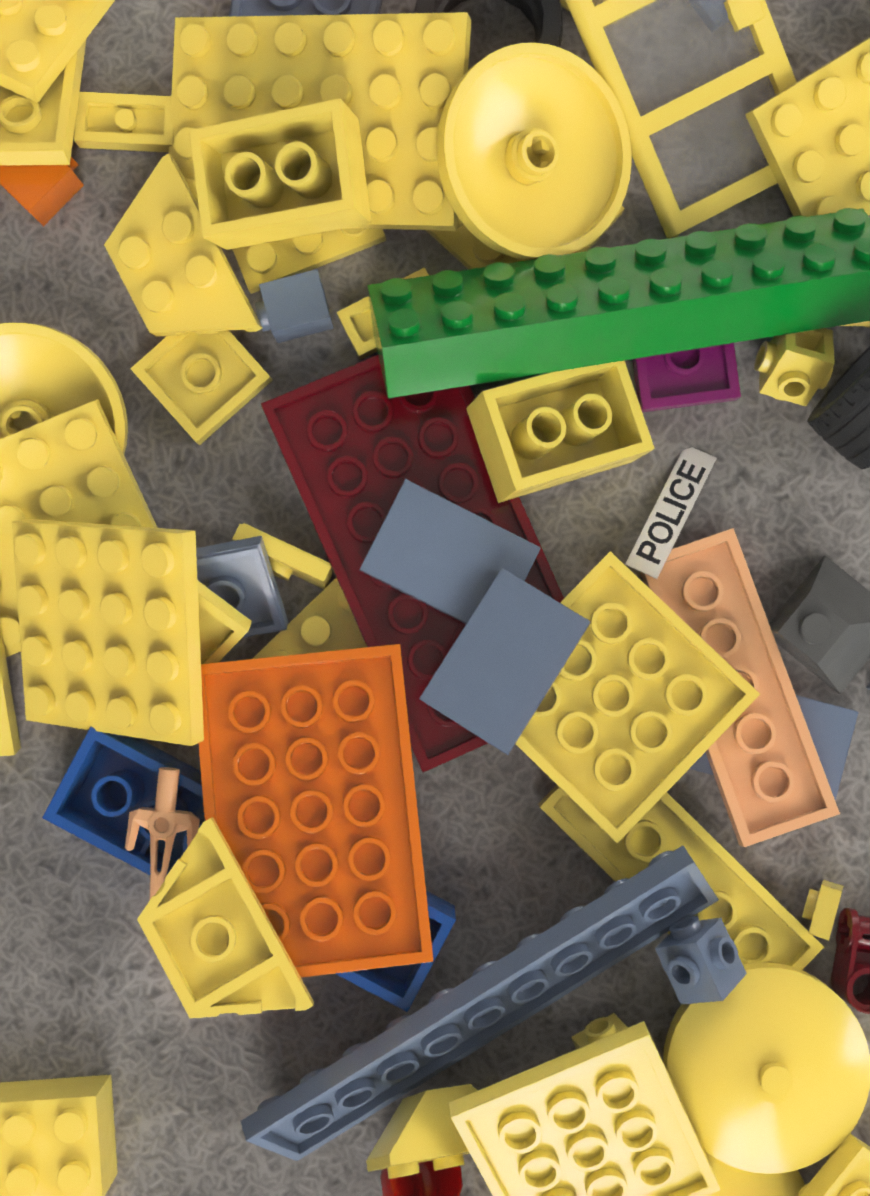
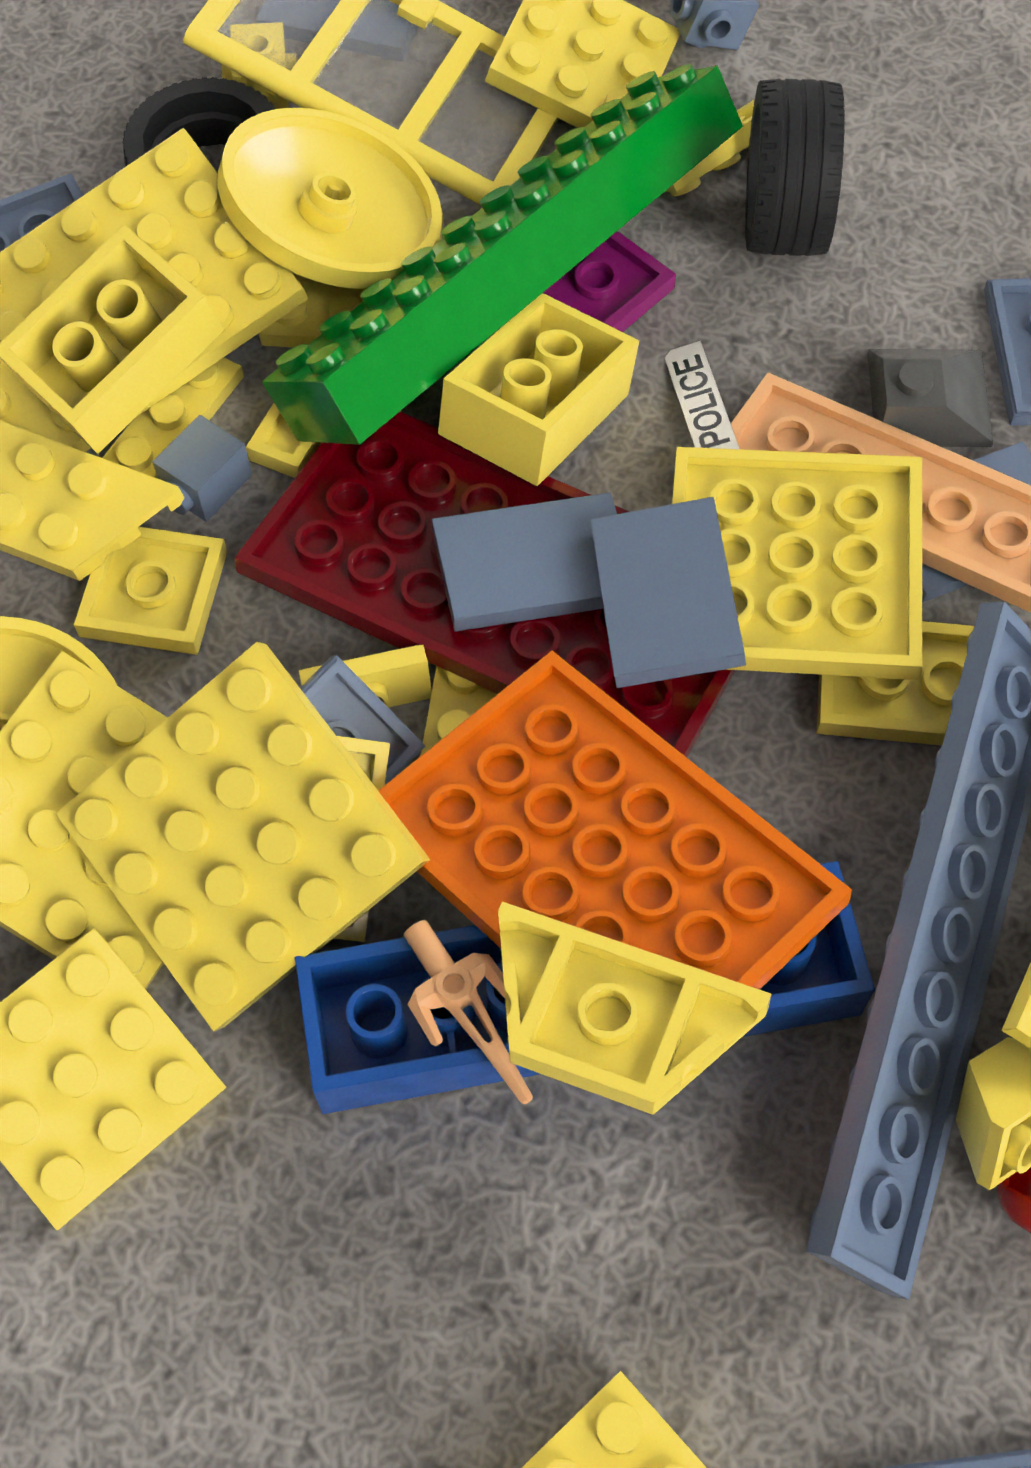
camera: 40 degrees left, 25 degrees down
light yellow brick [754,328,835,406] -> none

